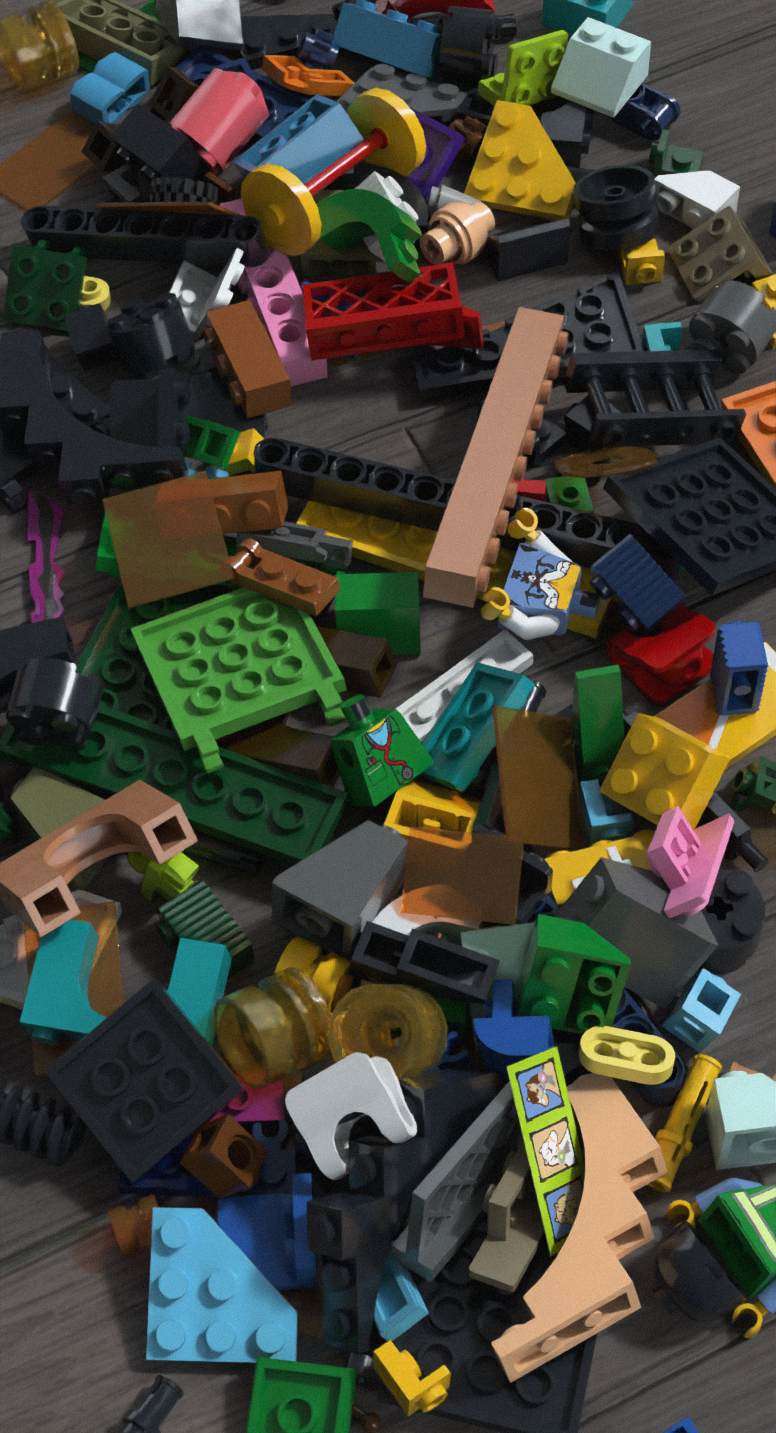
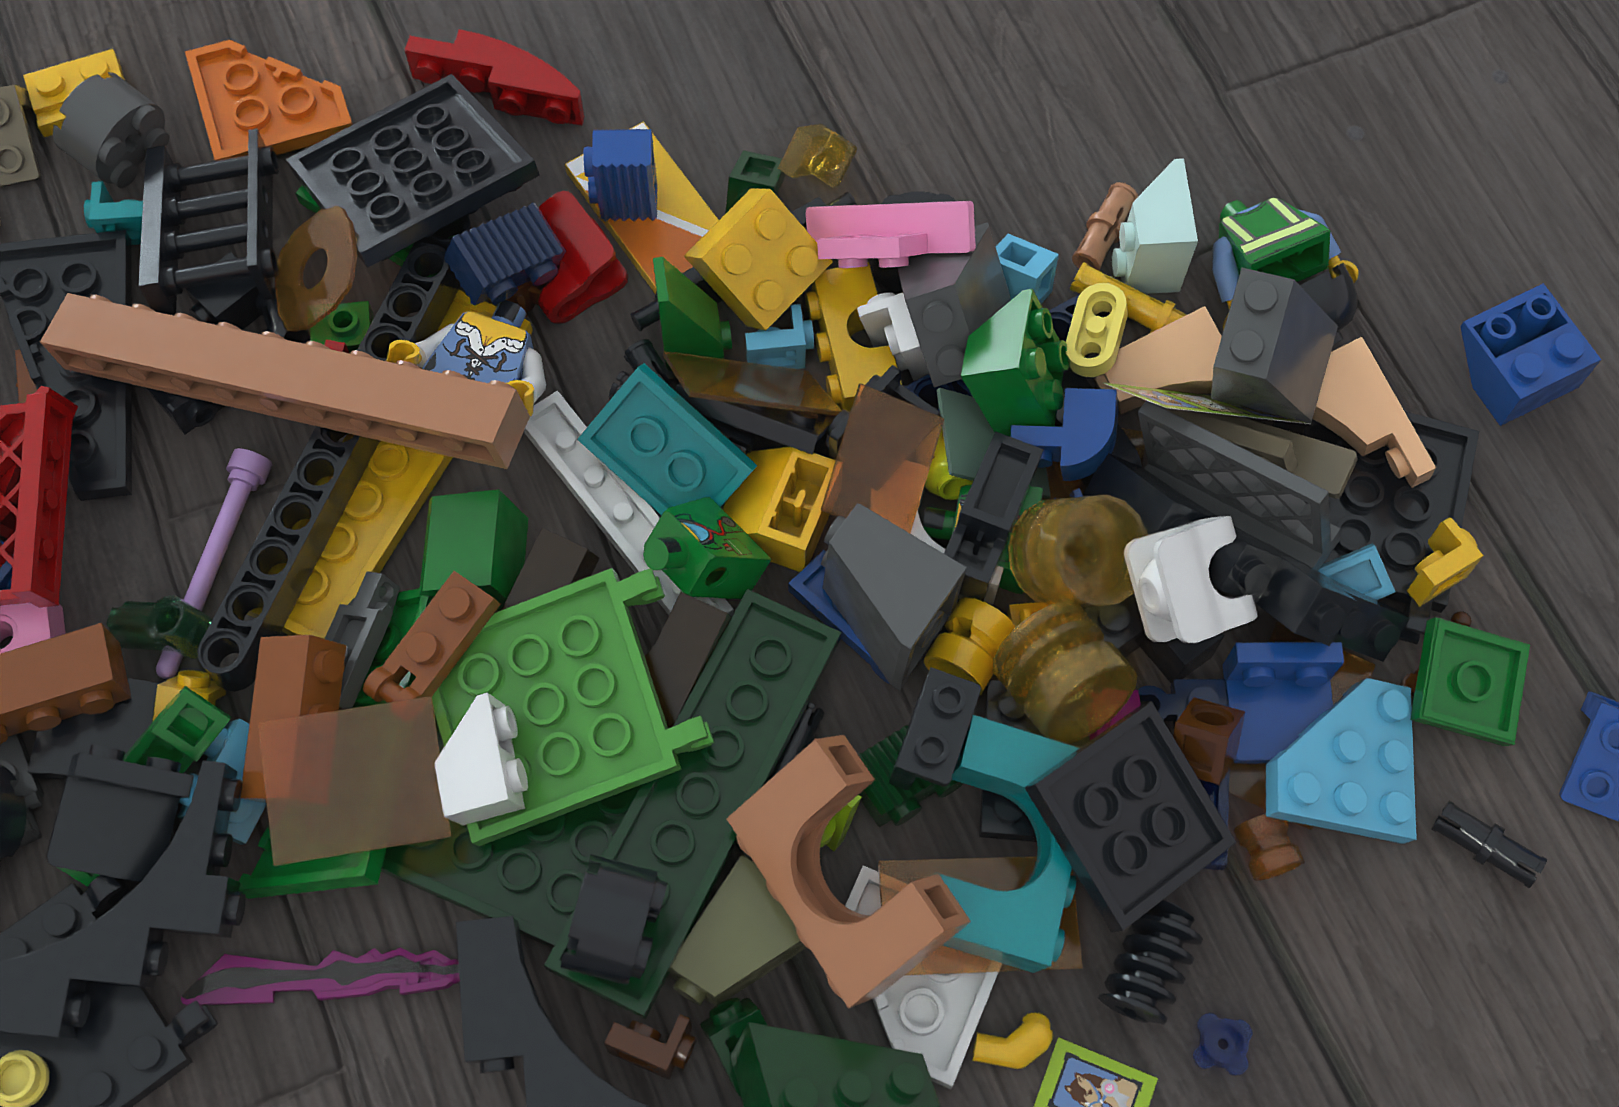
camera: 90 degrees left, 10 degrees up
none -> clear green piece [106,595,213,660]
none -> lavender piece [156,448,272,679]
none -> white slope [434,693,528,825]
none -> black bracket [888,667,981,791]
none -> dark grey slope [1211,268,1338,424]

